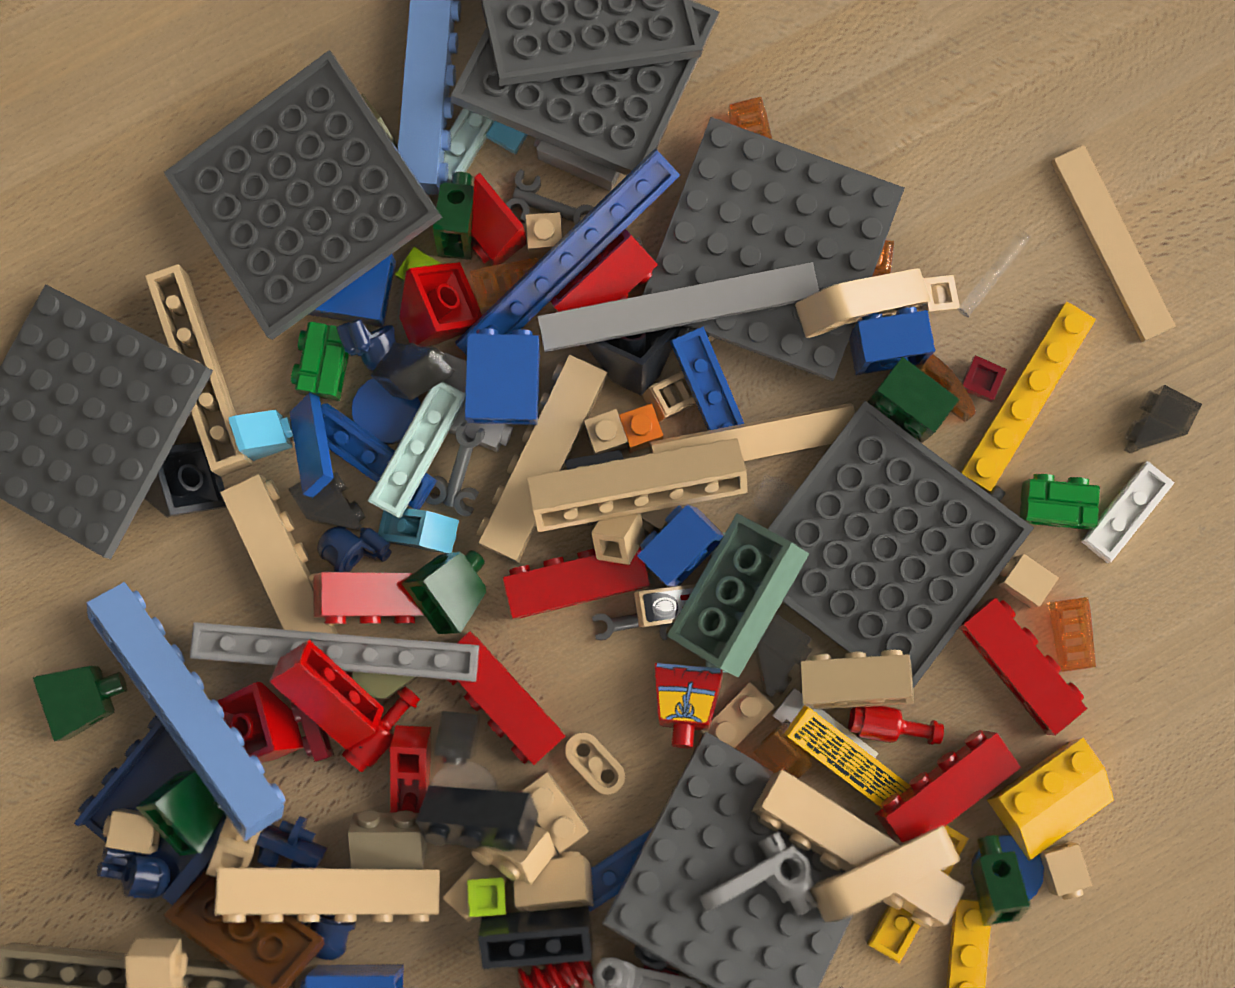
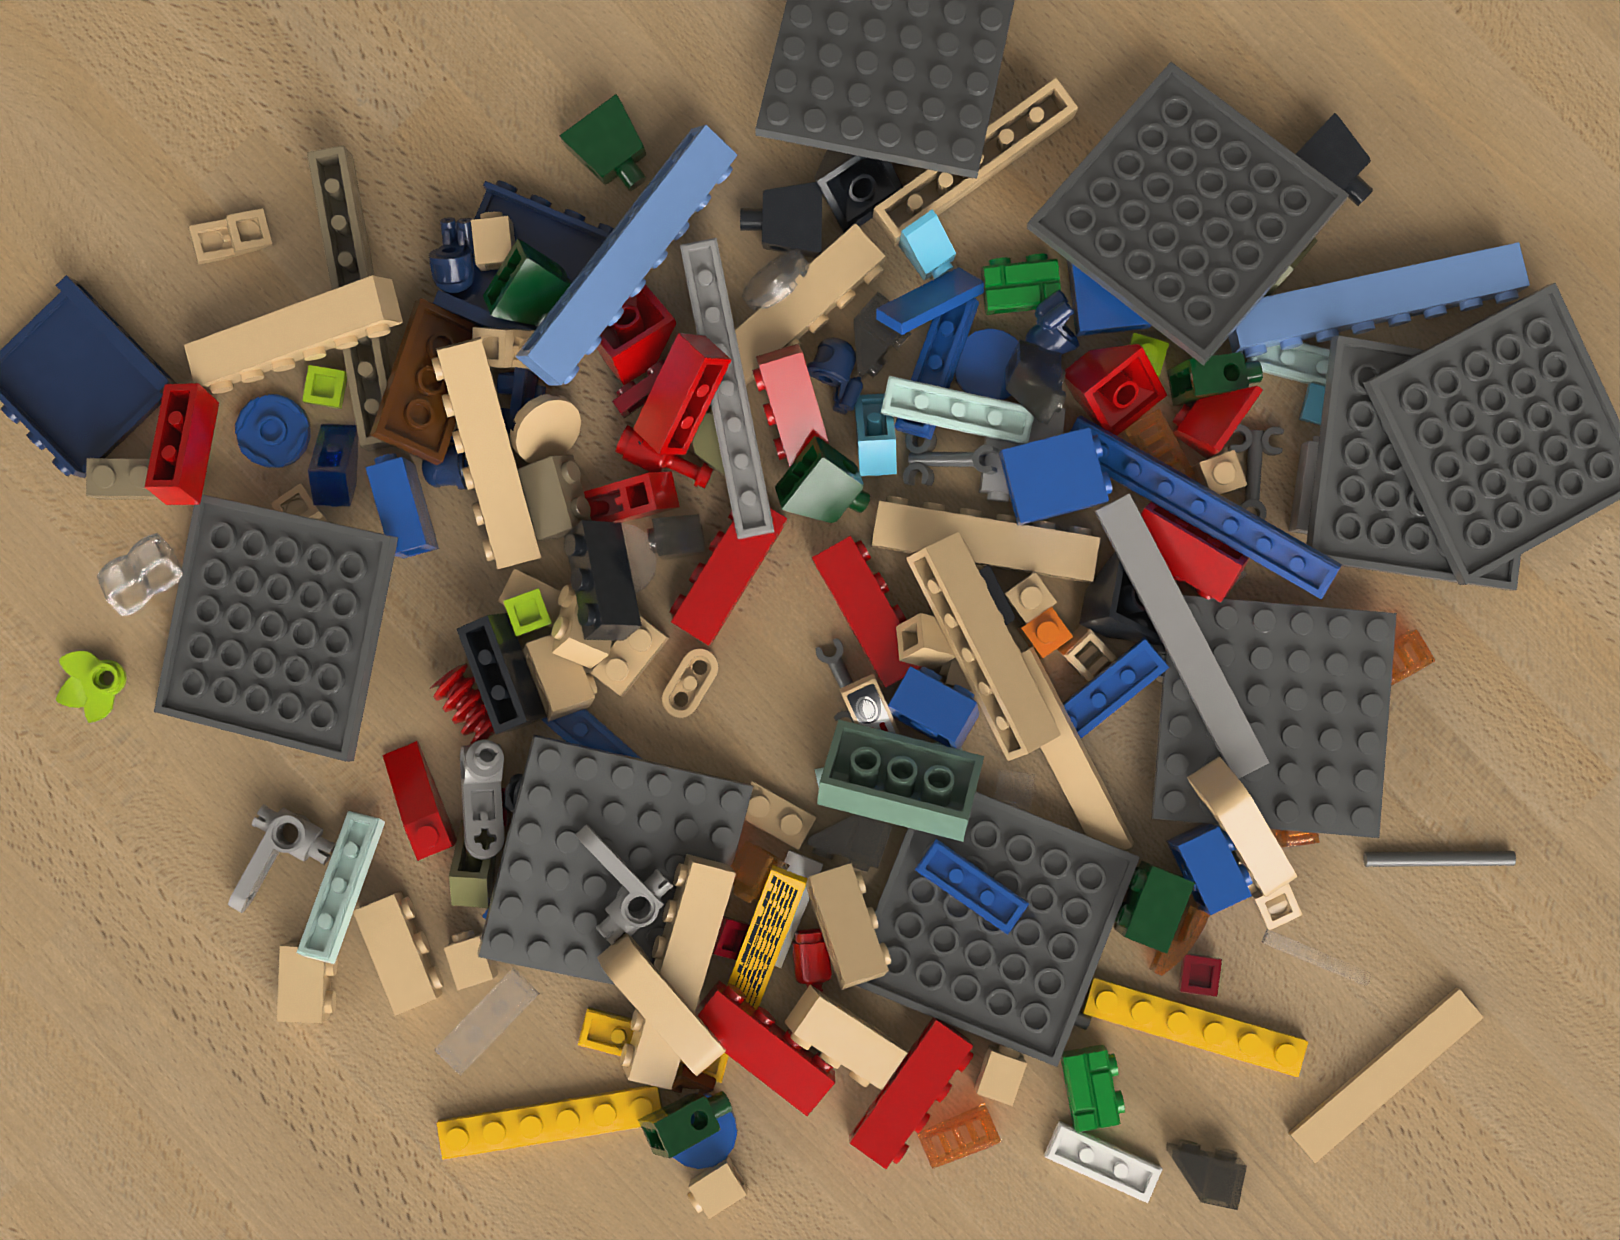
camera: 80 degrees right, 5 degrees up
torso [655,663,723,749] -> none
yellow slope [987,738,1114,860] -> none
none -> tan tile [509,394,581,463]
none -> reddish brown tile [671,1064,716,1094]
none -> dark red plate [712,916,750,960]
none -> black torso [740,182,822,259]
none -> clear tile [742,250,809,310]
none -> tan brick [784,985,907,1090]
none -> blue tile [915,838,1029,935]
none -> black torso [1295,113,1373,206]
none -> dark grey bar [1364,851,1516,867]

